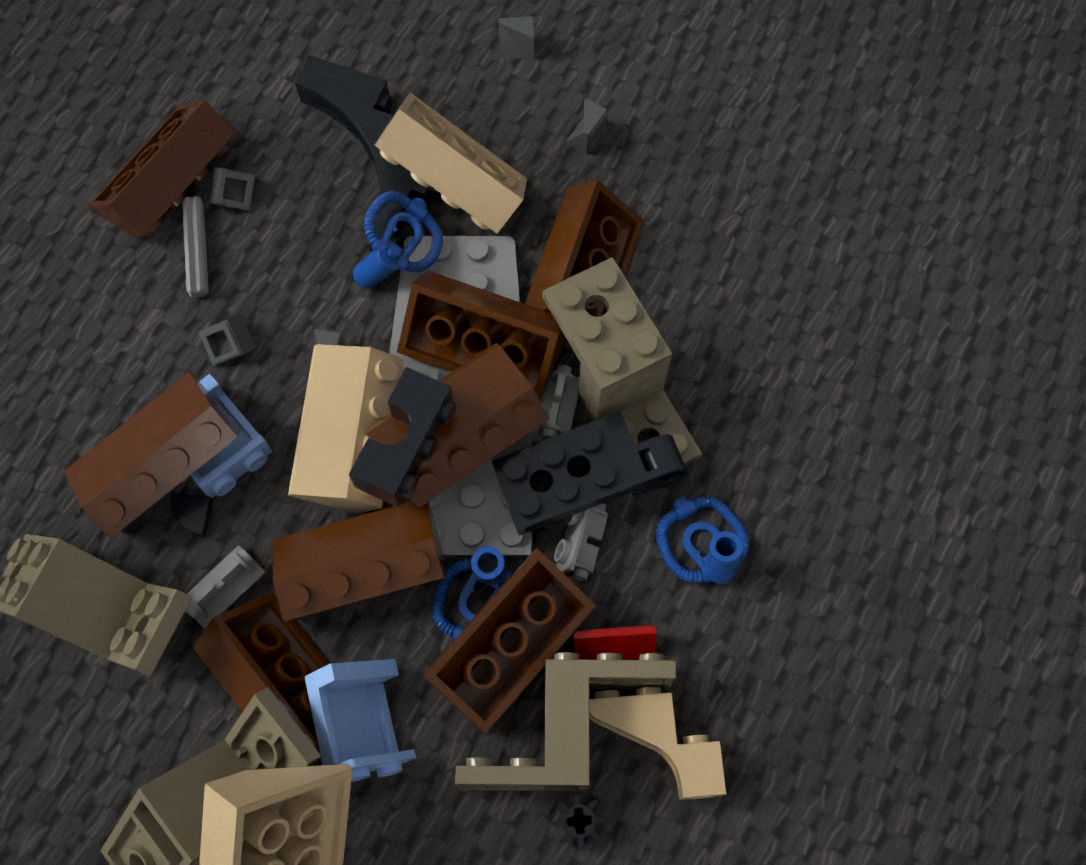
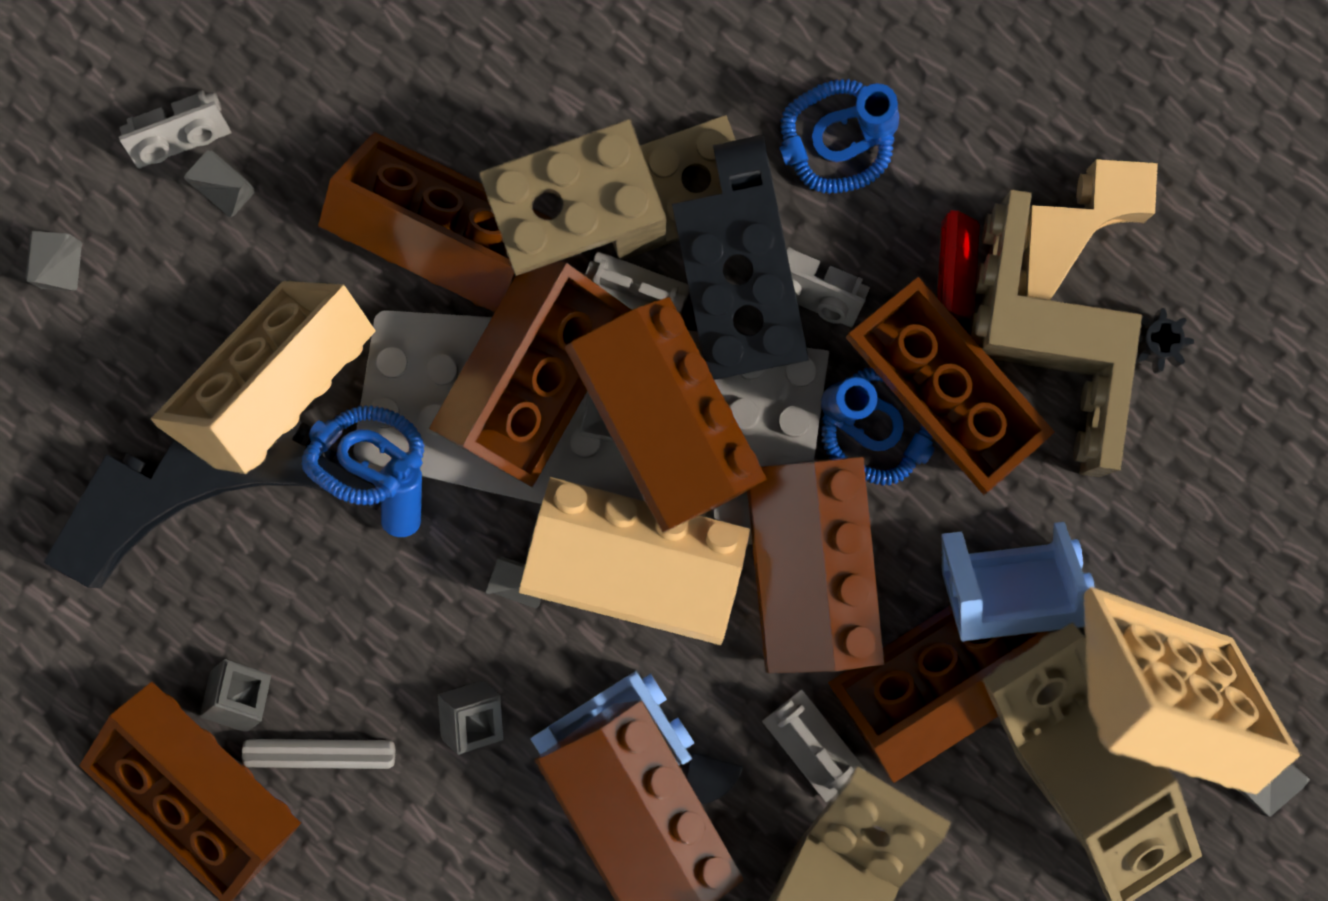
camera: 80 degrees left, 15 degrees up
black arch [349,367,456,507] -> none
none -> light grey hinge [119,90,231,168]

